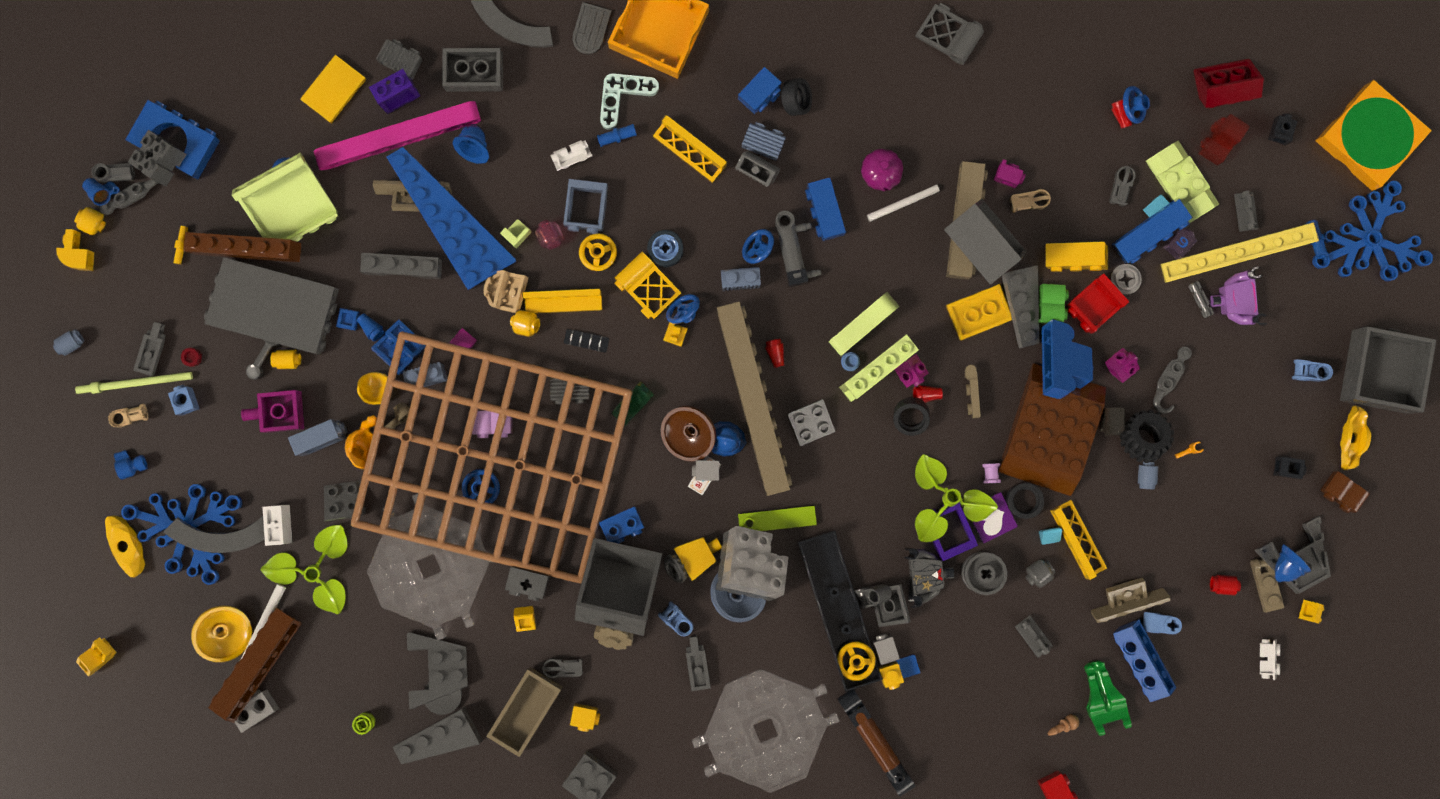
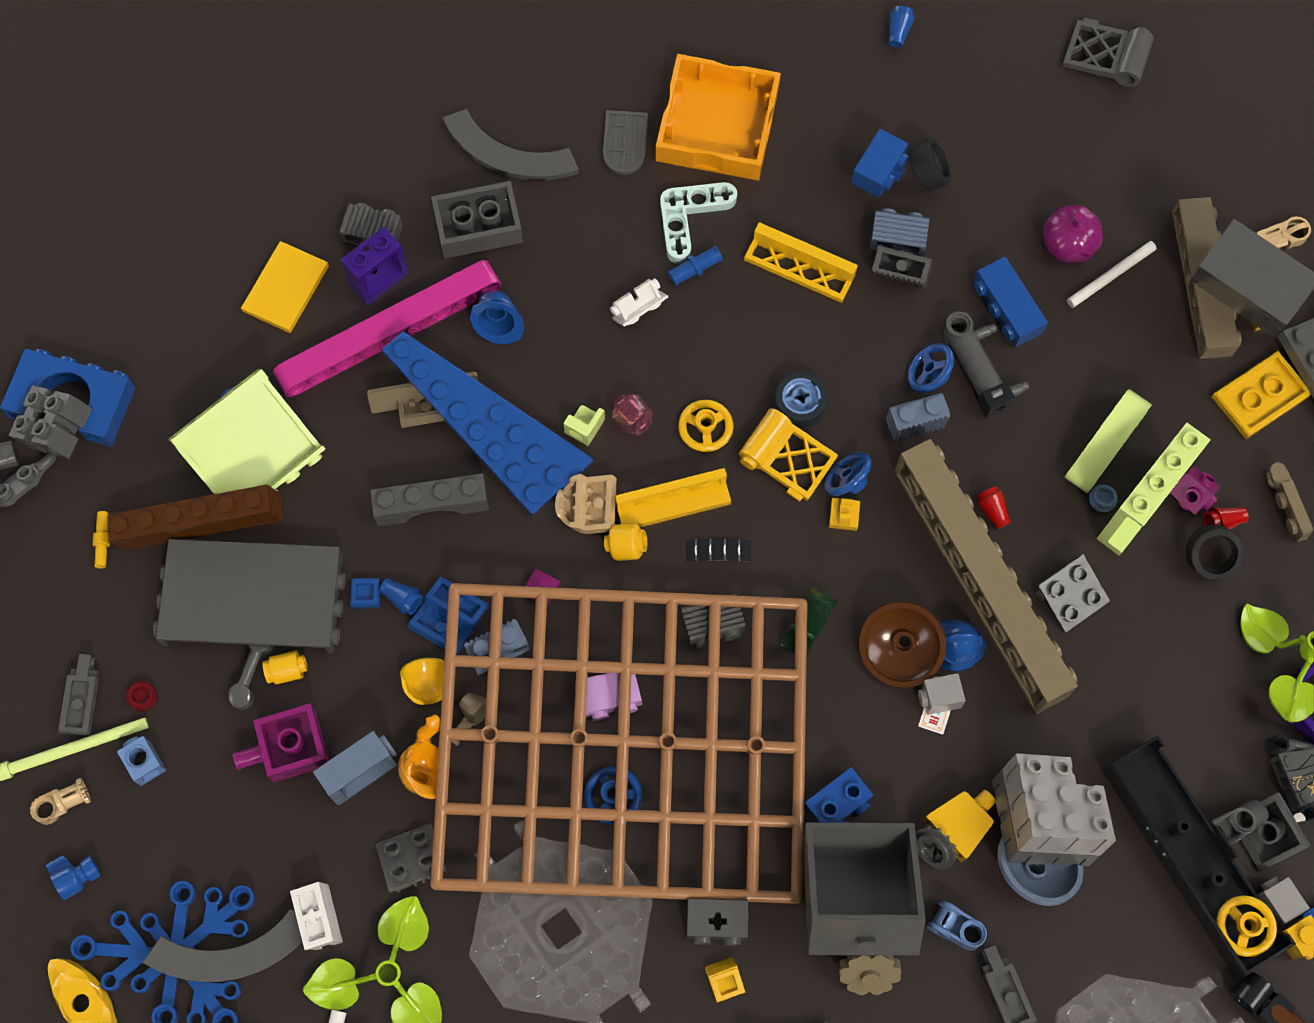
camera: 10 degrees left, 15 degrees down
sand blue window [563,179,608,234] -> none
lime piece [738,506,817,531] -> none
magenta brick [994,159,1026,188] -> none

